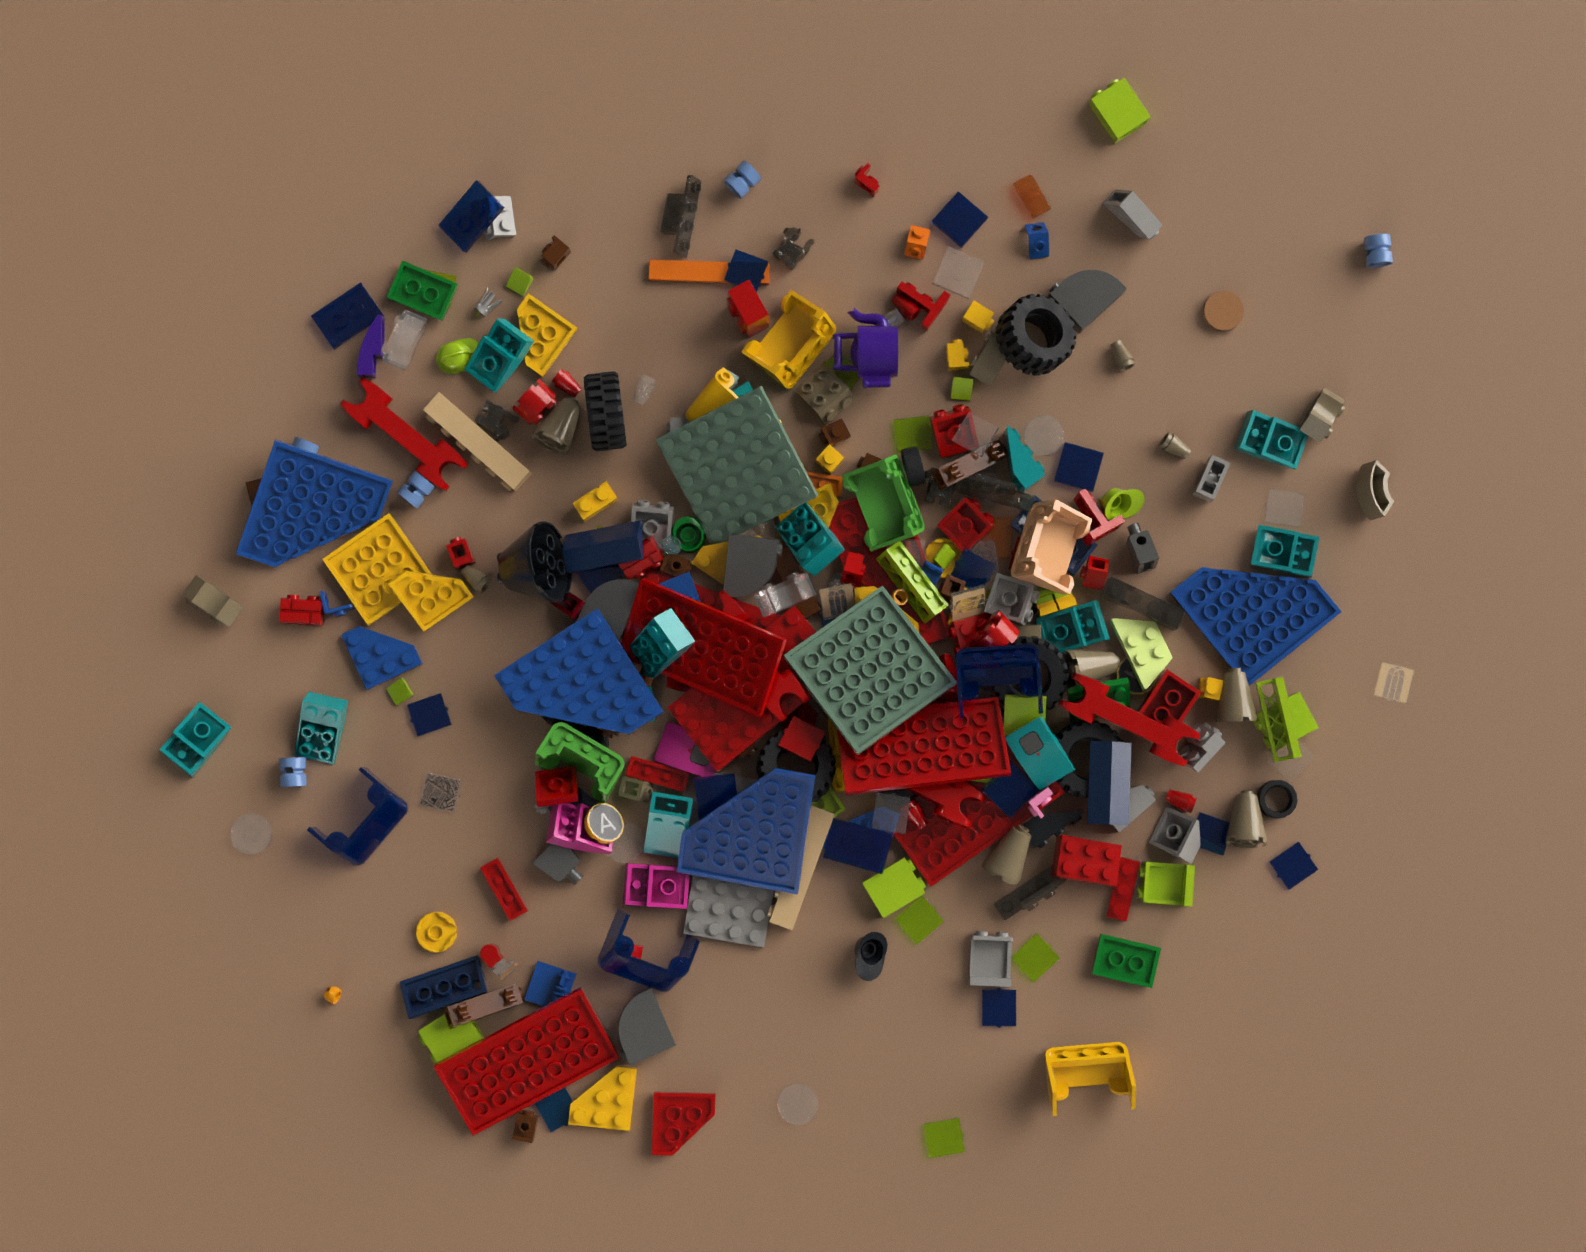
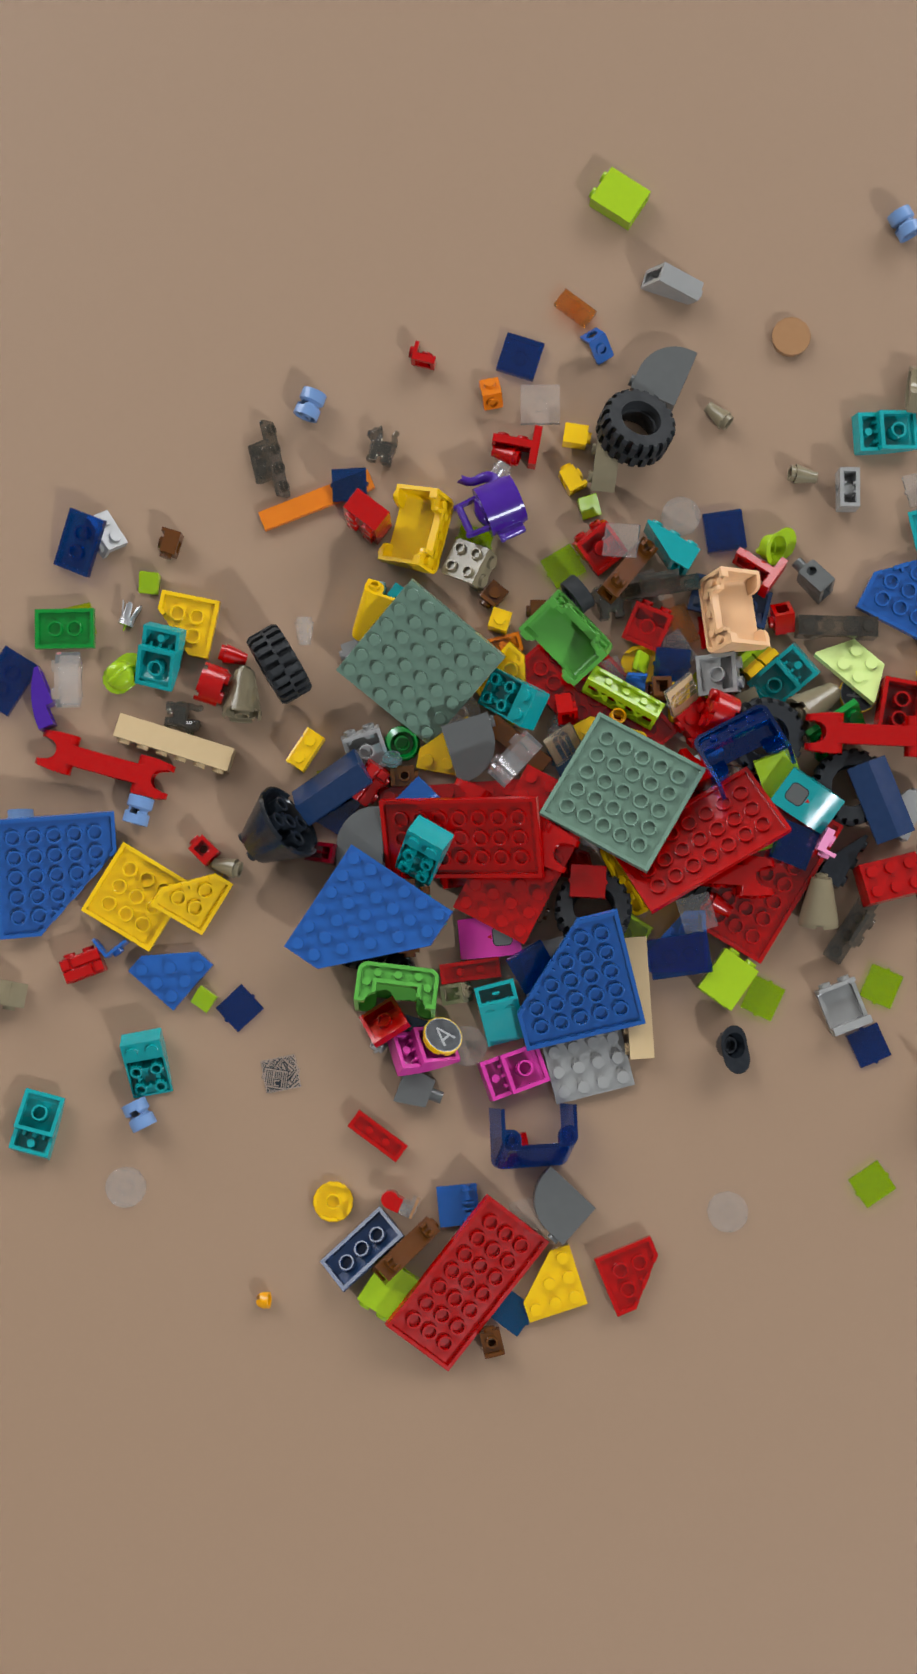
camera: 20 degrees left, 0 degrees up
clear blue windscreen [307,767,408,865] -> none

